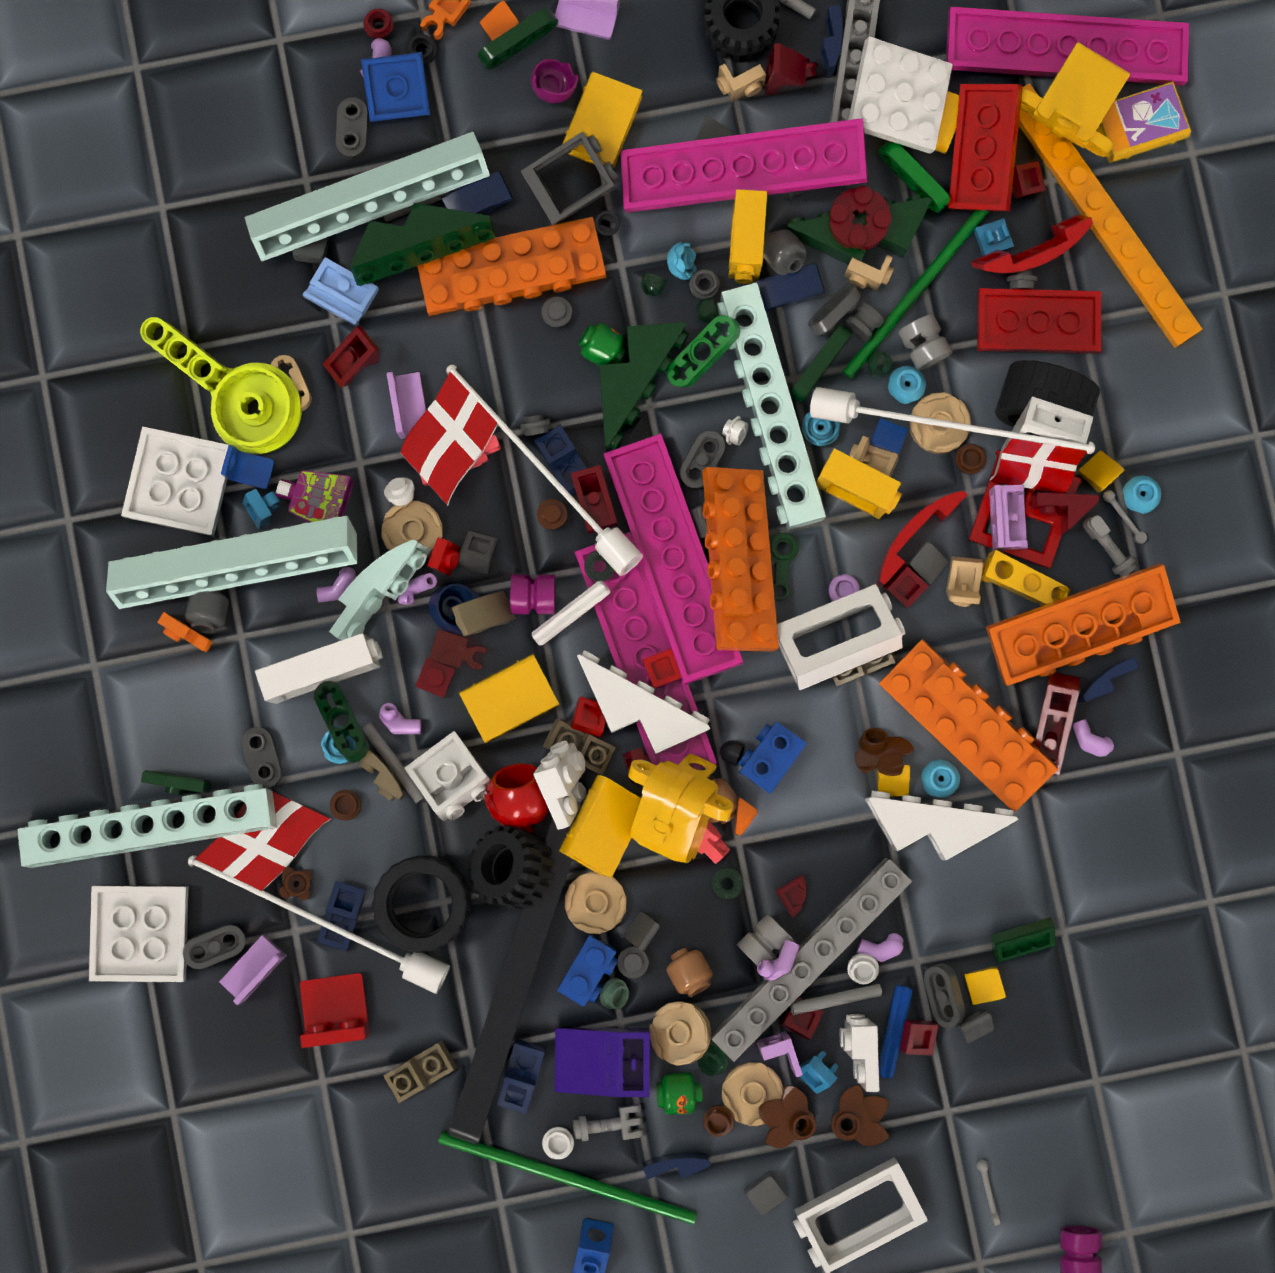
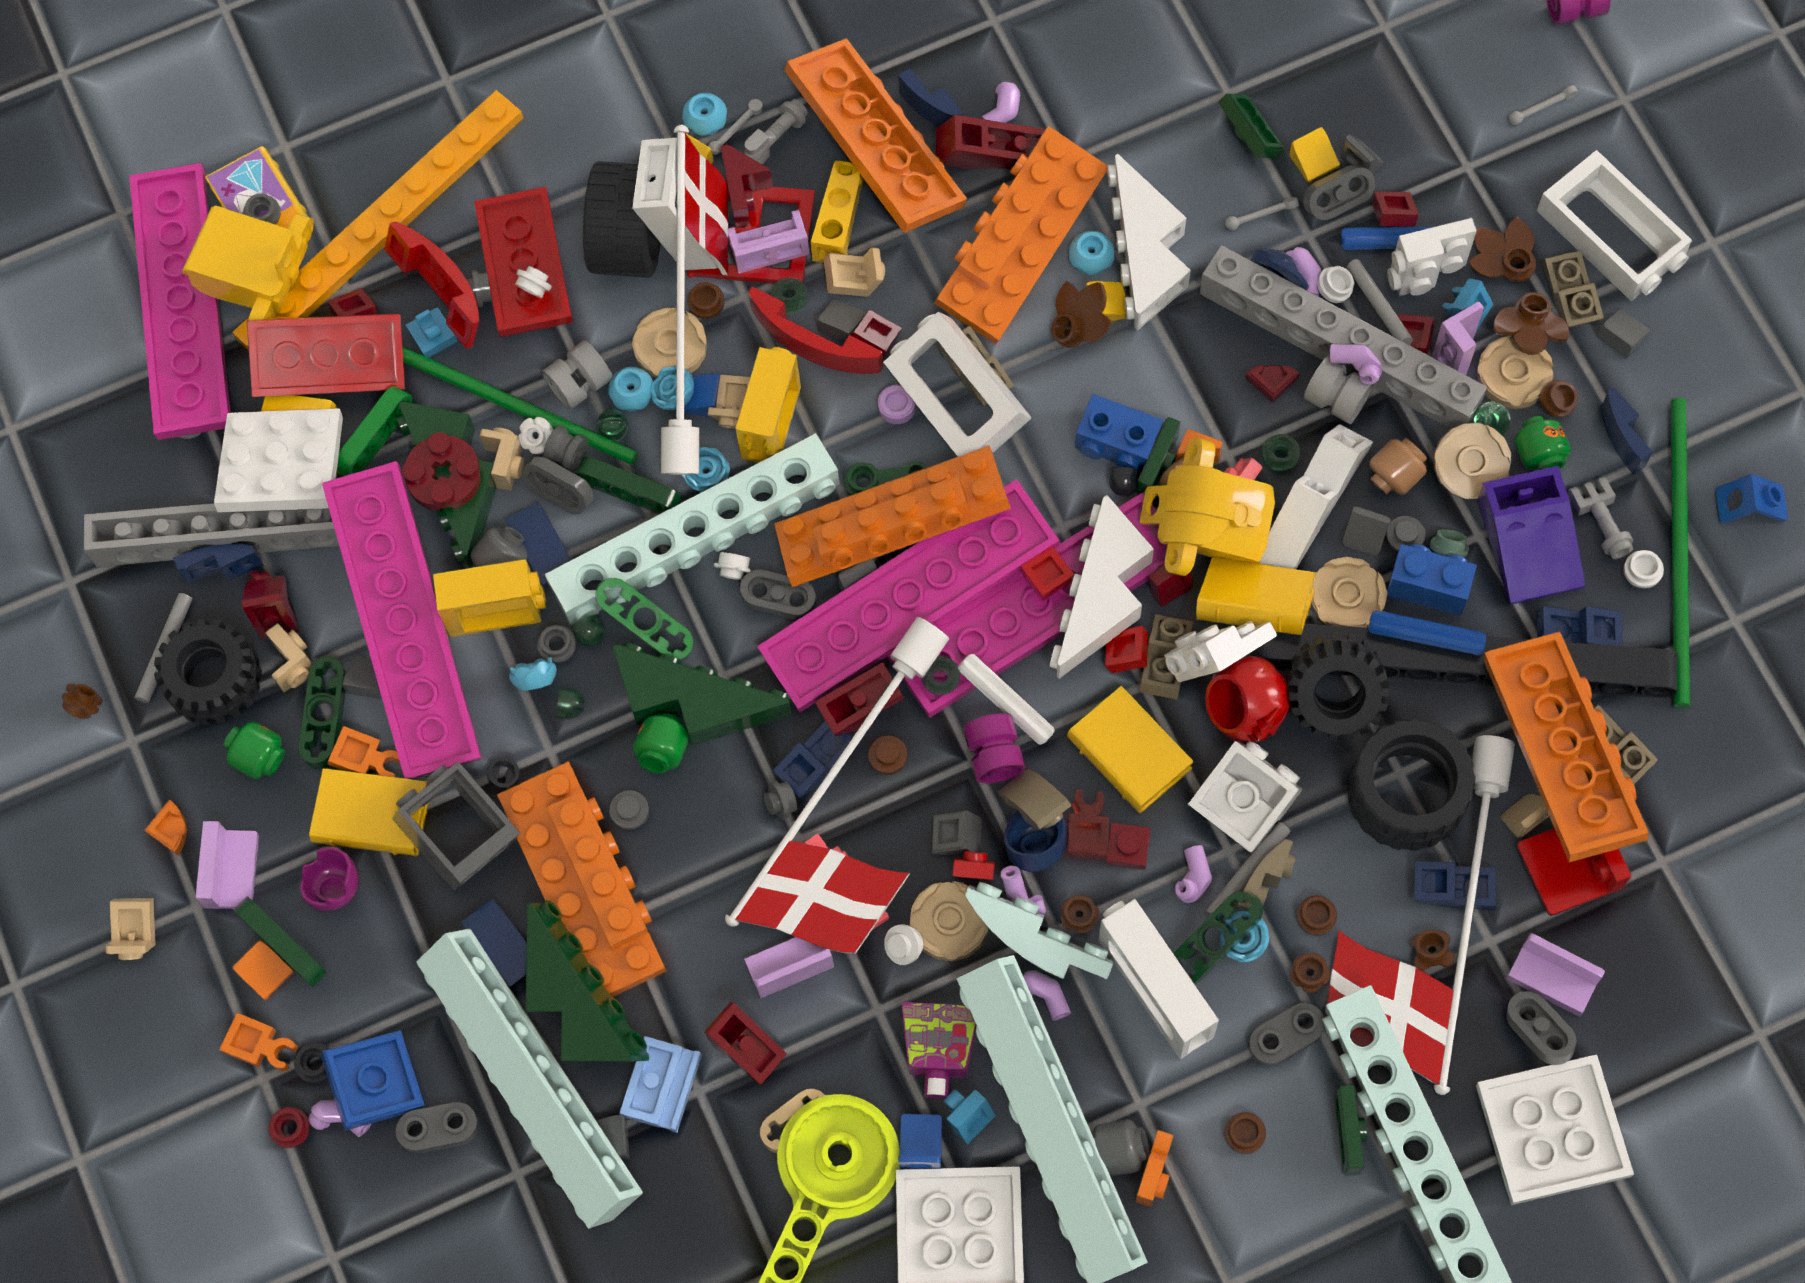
camera: 95 degrees left, 15 degrees down
none -> green head [223,721,286,780]
none -> dark grey plate [243,193,281,224]
none -> dark green beam [298,656,347,769]
none -> orange plate [328,726,401,777]
none -> white plate [515,266,552,298]
none -> white plate [518,417,553,454]
none -> medium azure plate [650,365,694,410]
none -> clear green plate [771,278,808,314]
none -> reddish brown plate [1060,895,1100,934]
none -> dark green plate [1137,417,1181,495]
none -> reddish brown plate [1224,1112,1266,1154]
none -> light grey hinge [1225,197,1299,231]
none -> dark blue hat [1250,248,1309,290]
none -> white slope [1259,424,1373,569]
none -> reddish brown plate [1290,953,1330,992]
none -> blue axle [1368,610,1486,655]
none -> orange plate [1483,632,1649,862]
none -> tan slope [1500,794,1549,838]
none -> dark tan slope [1542,250,1604,328]

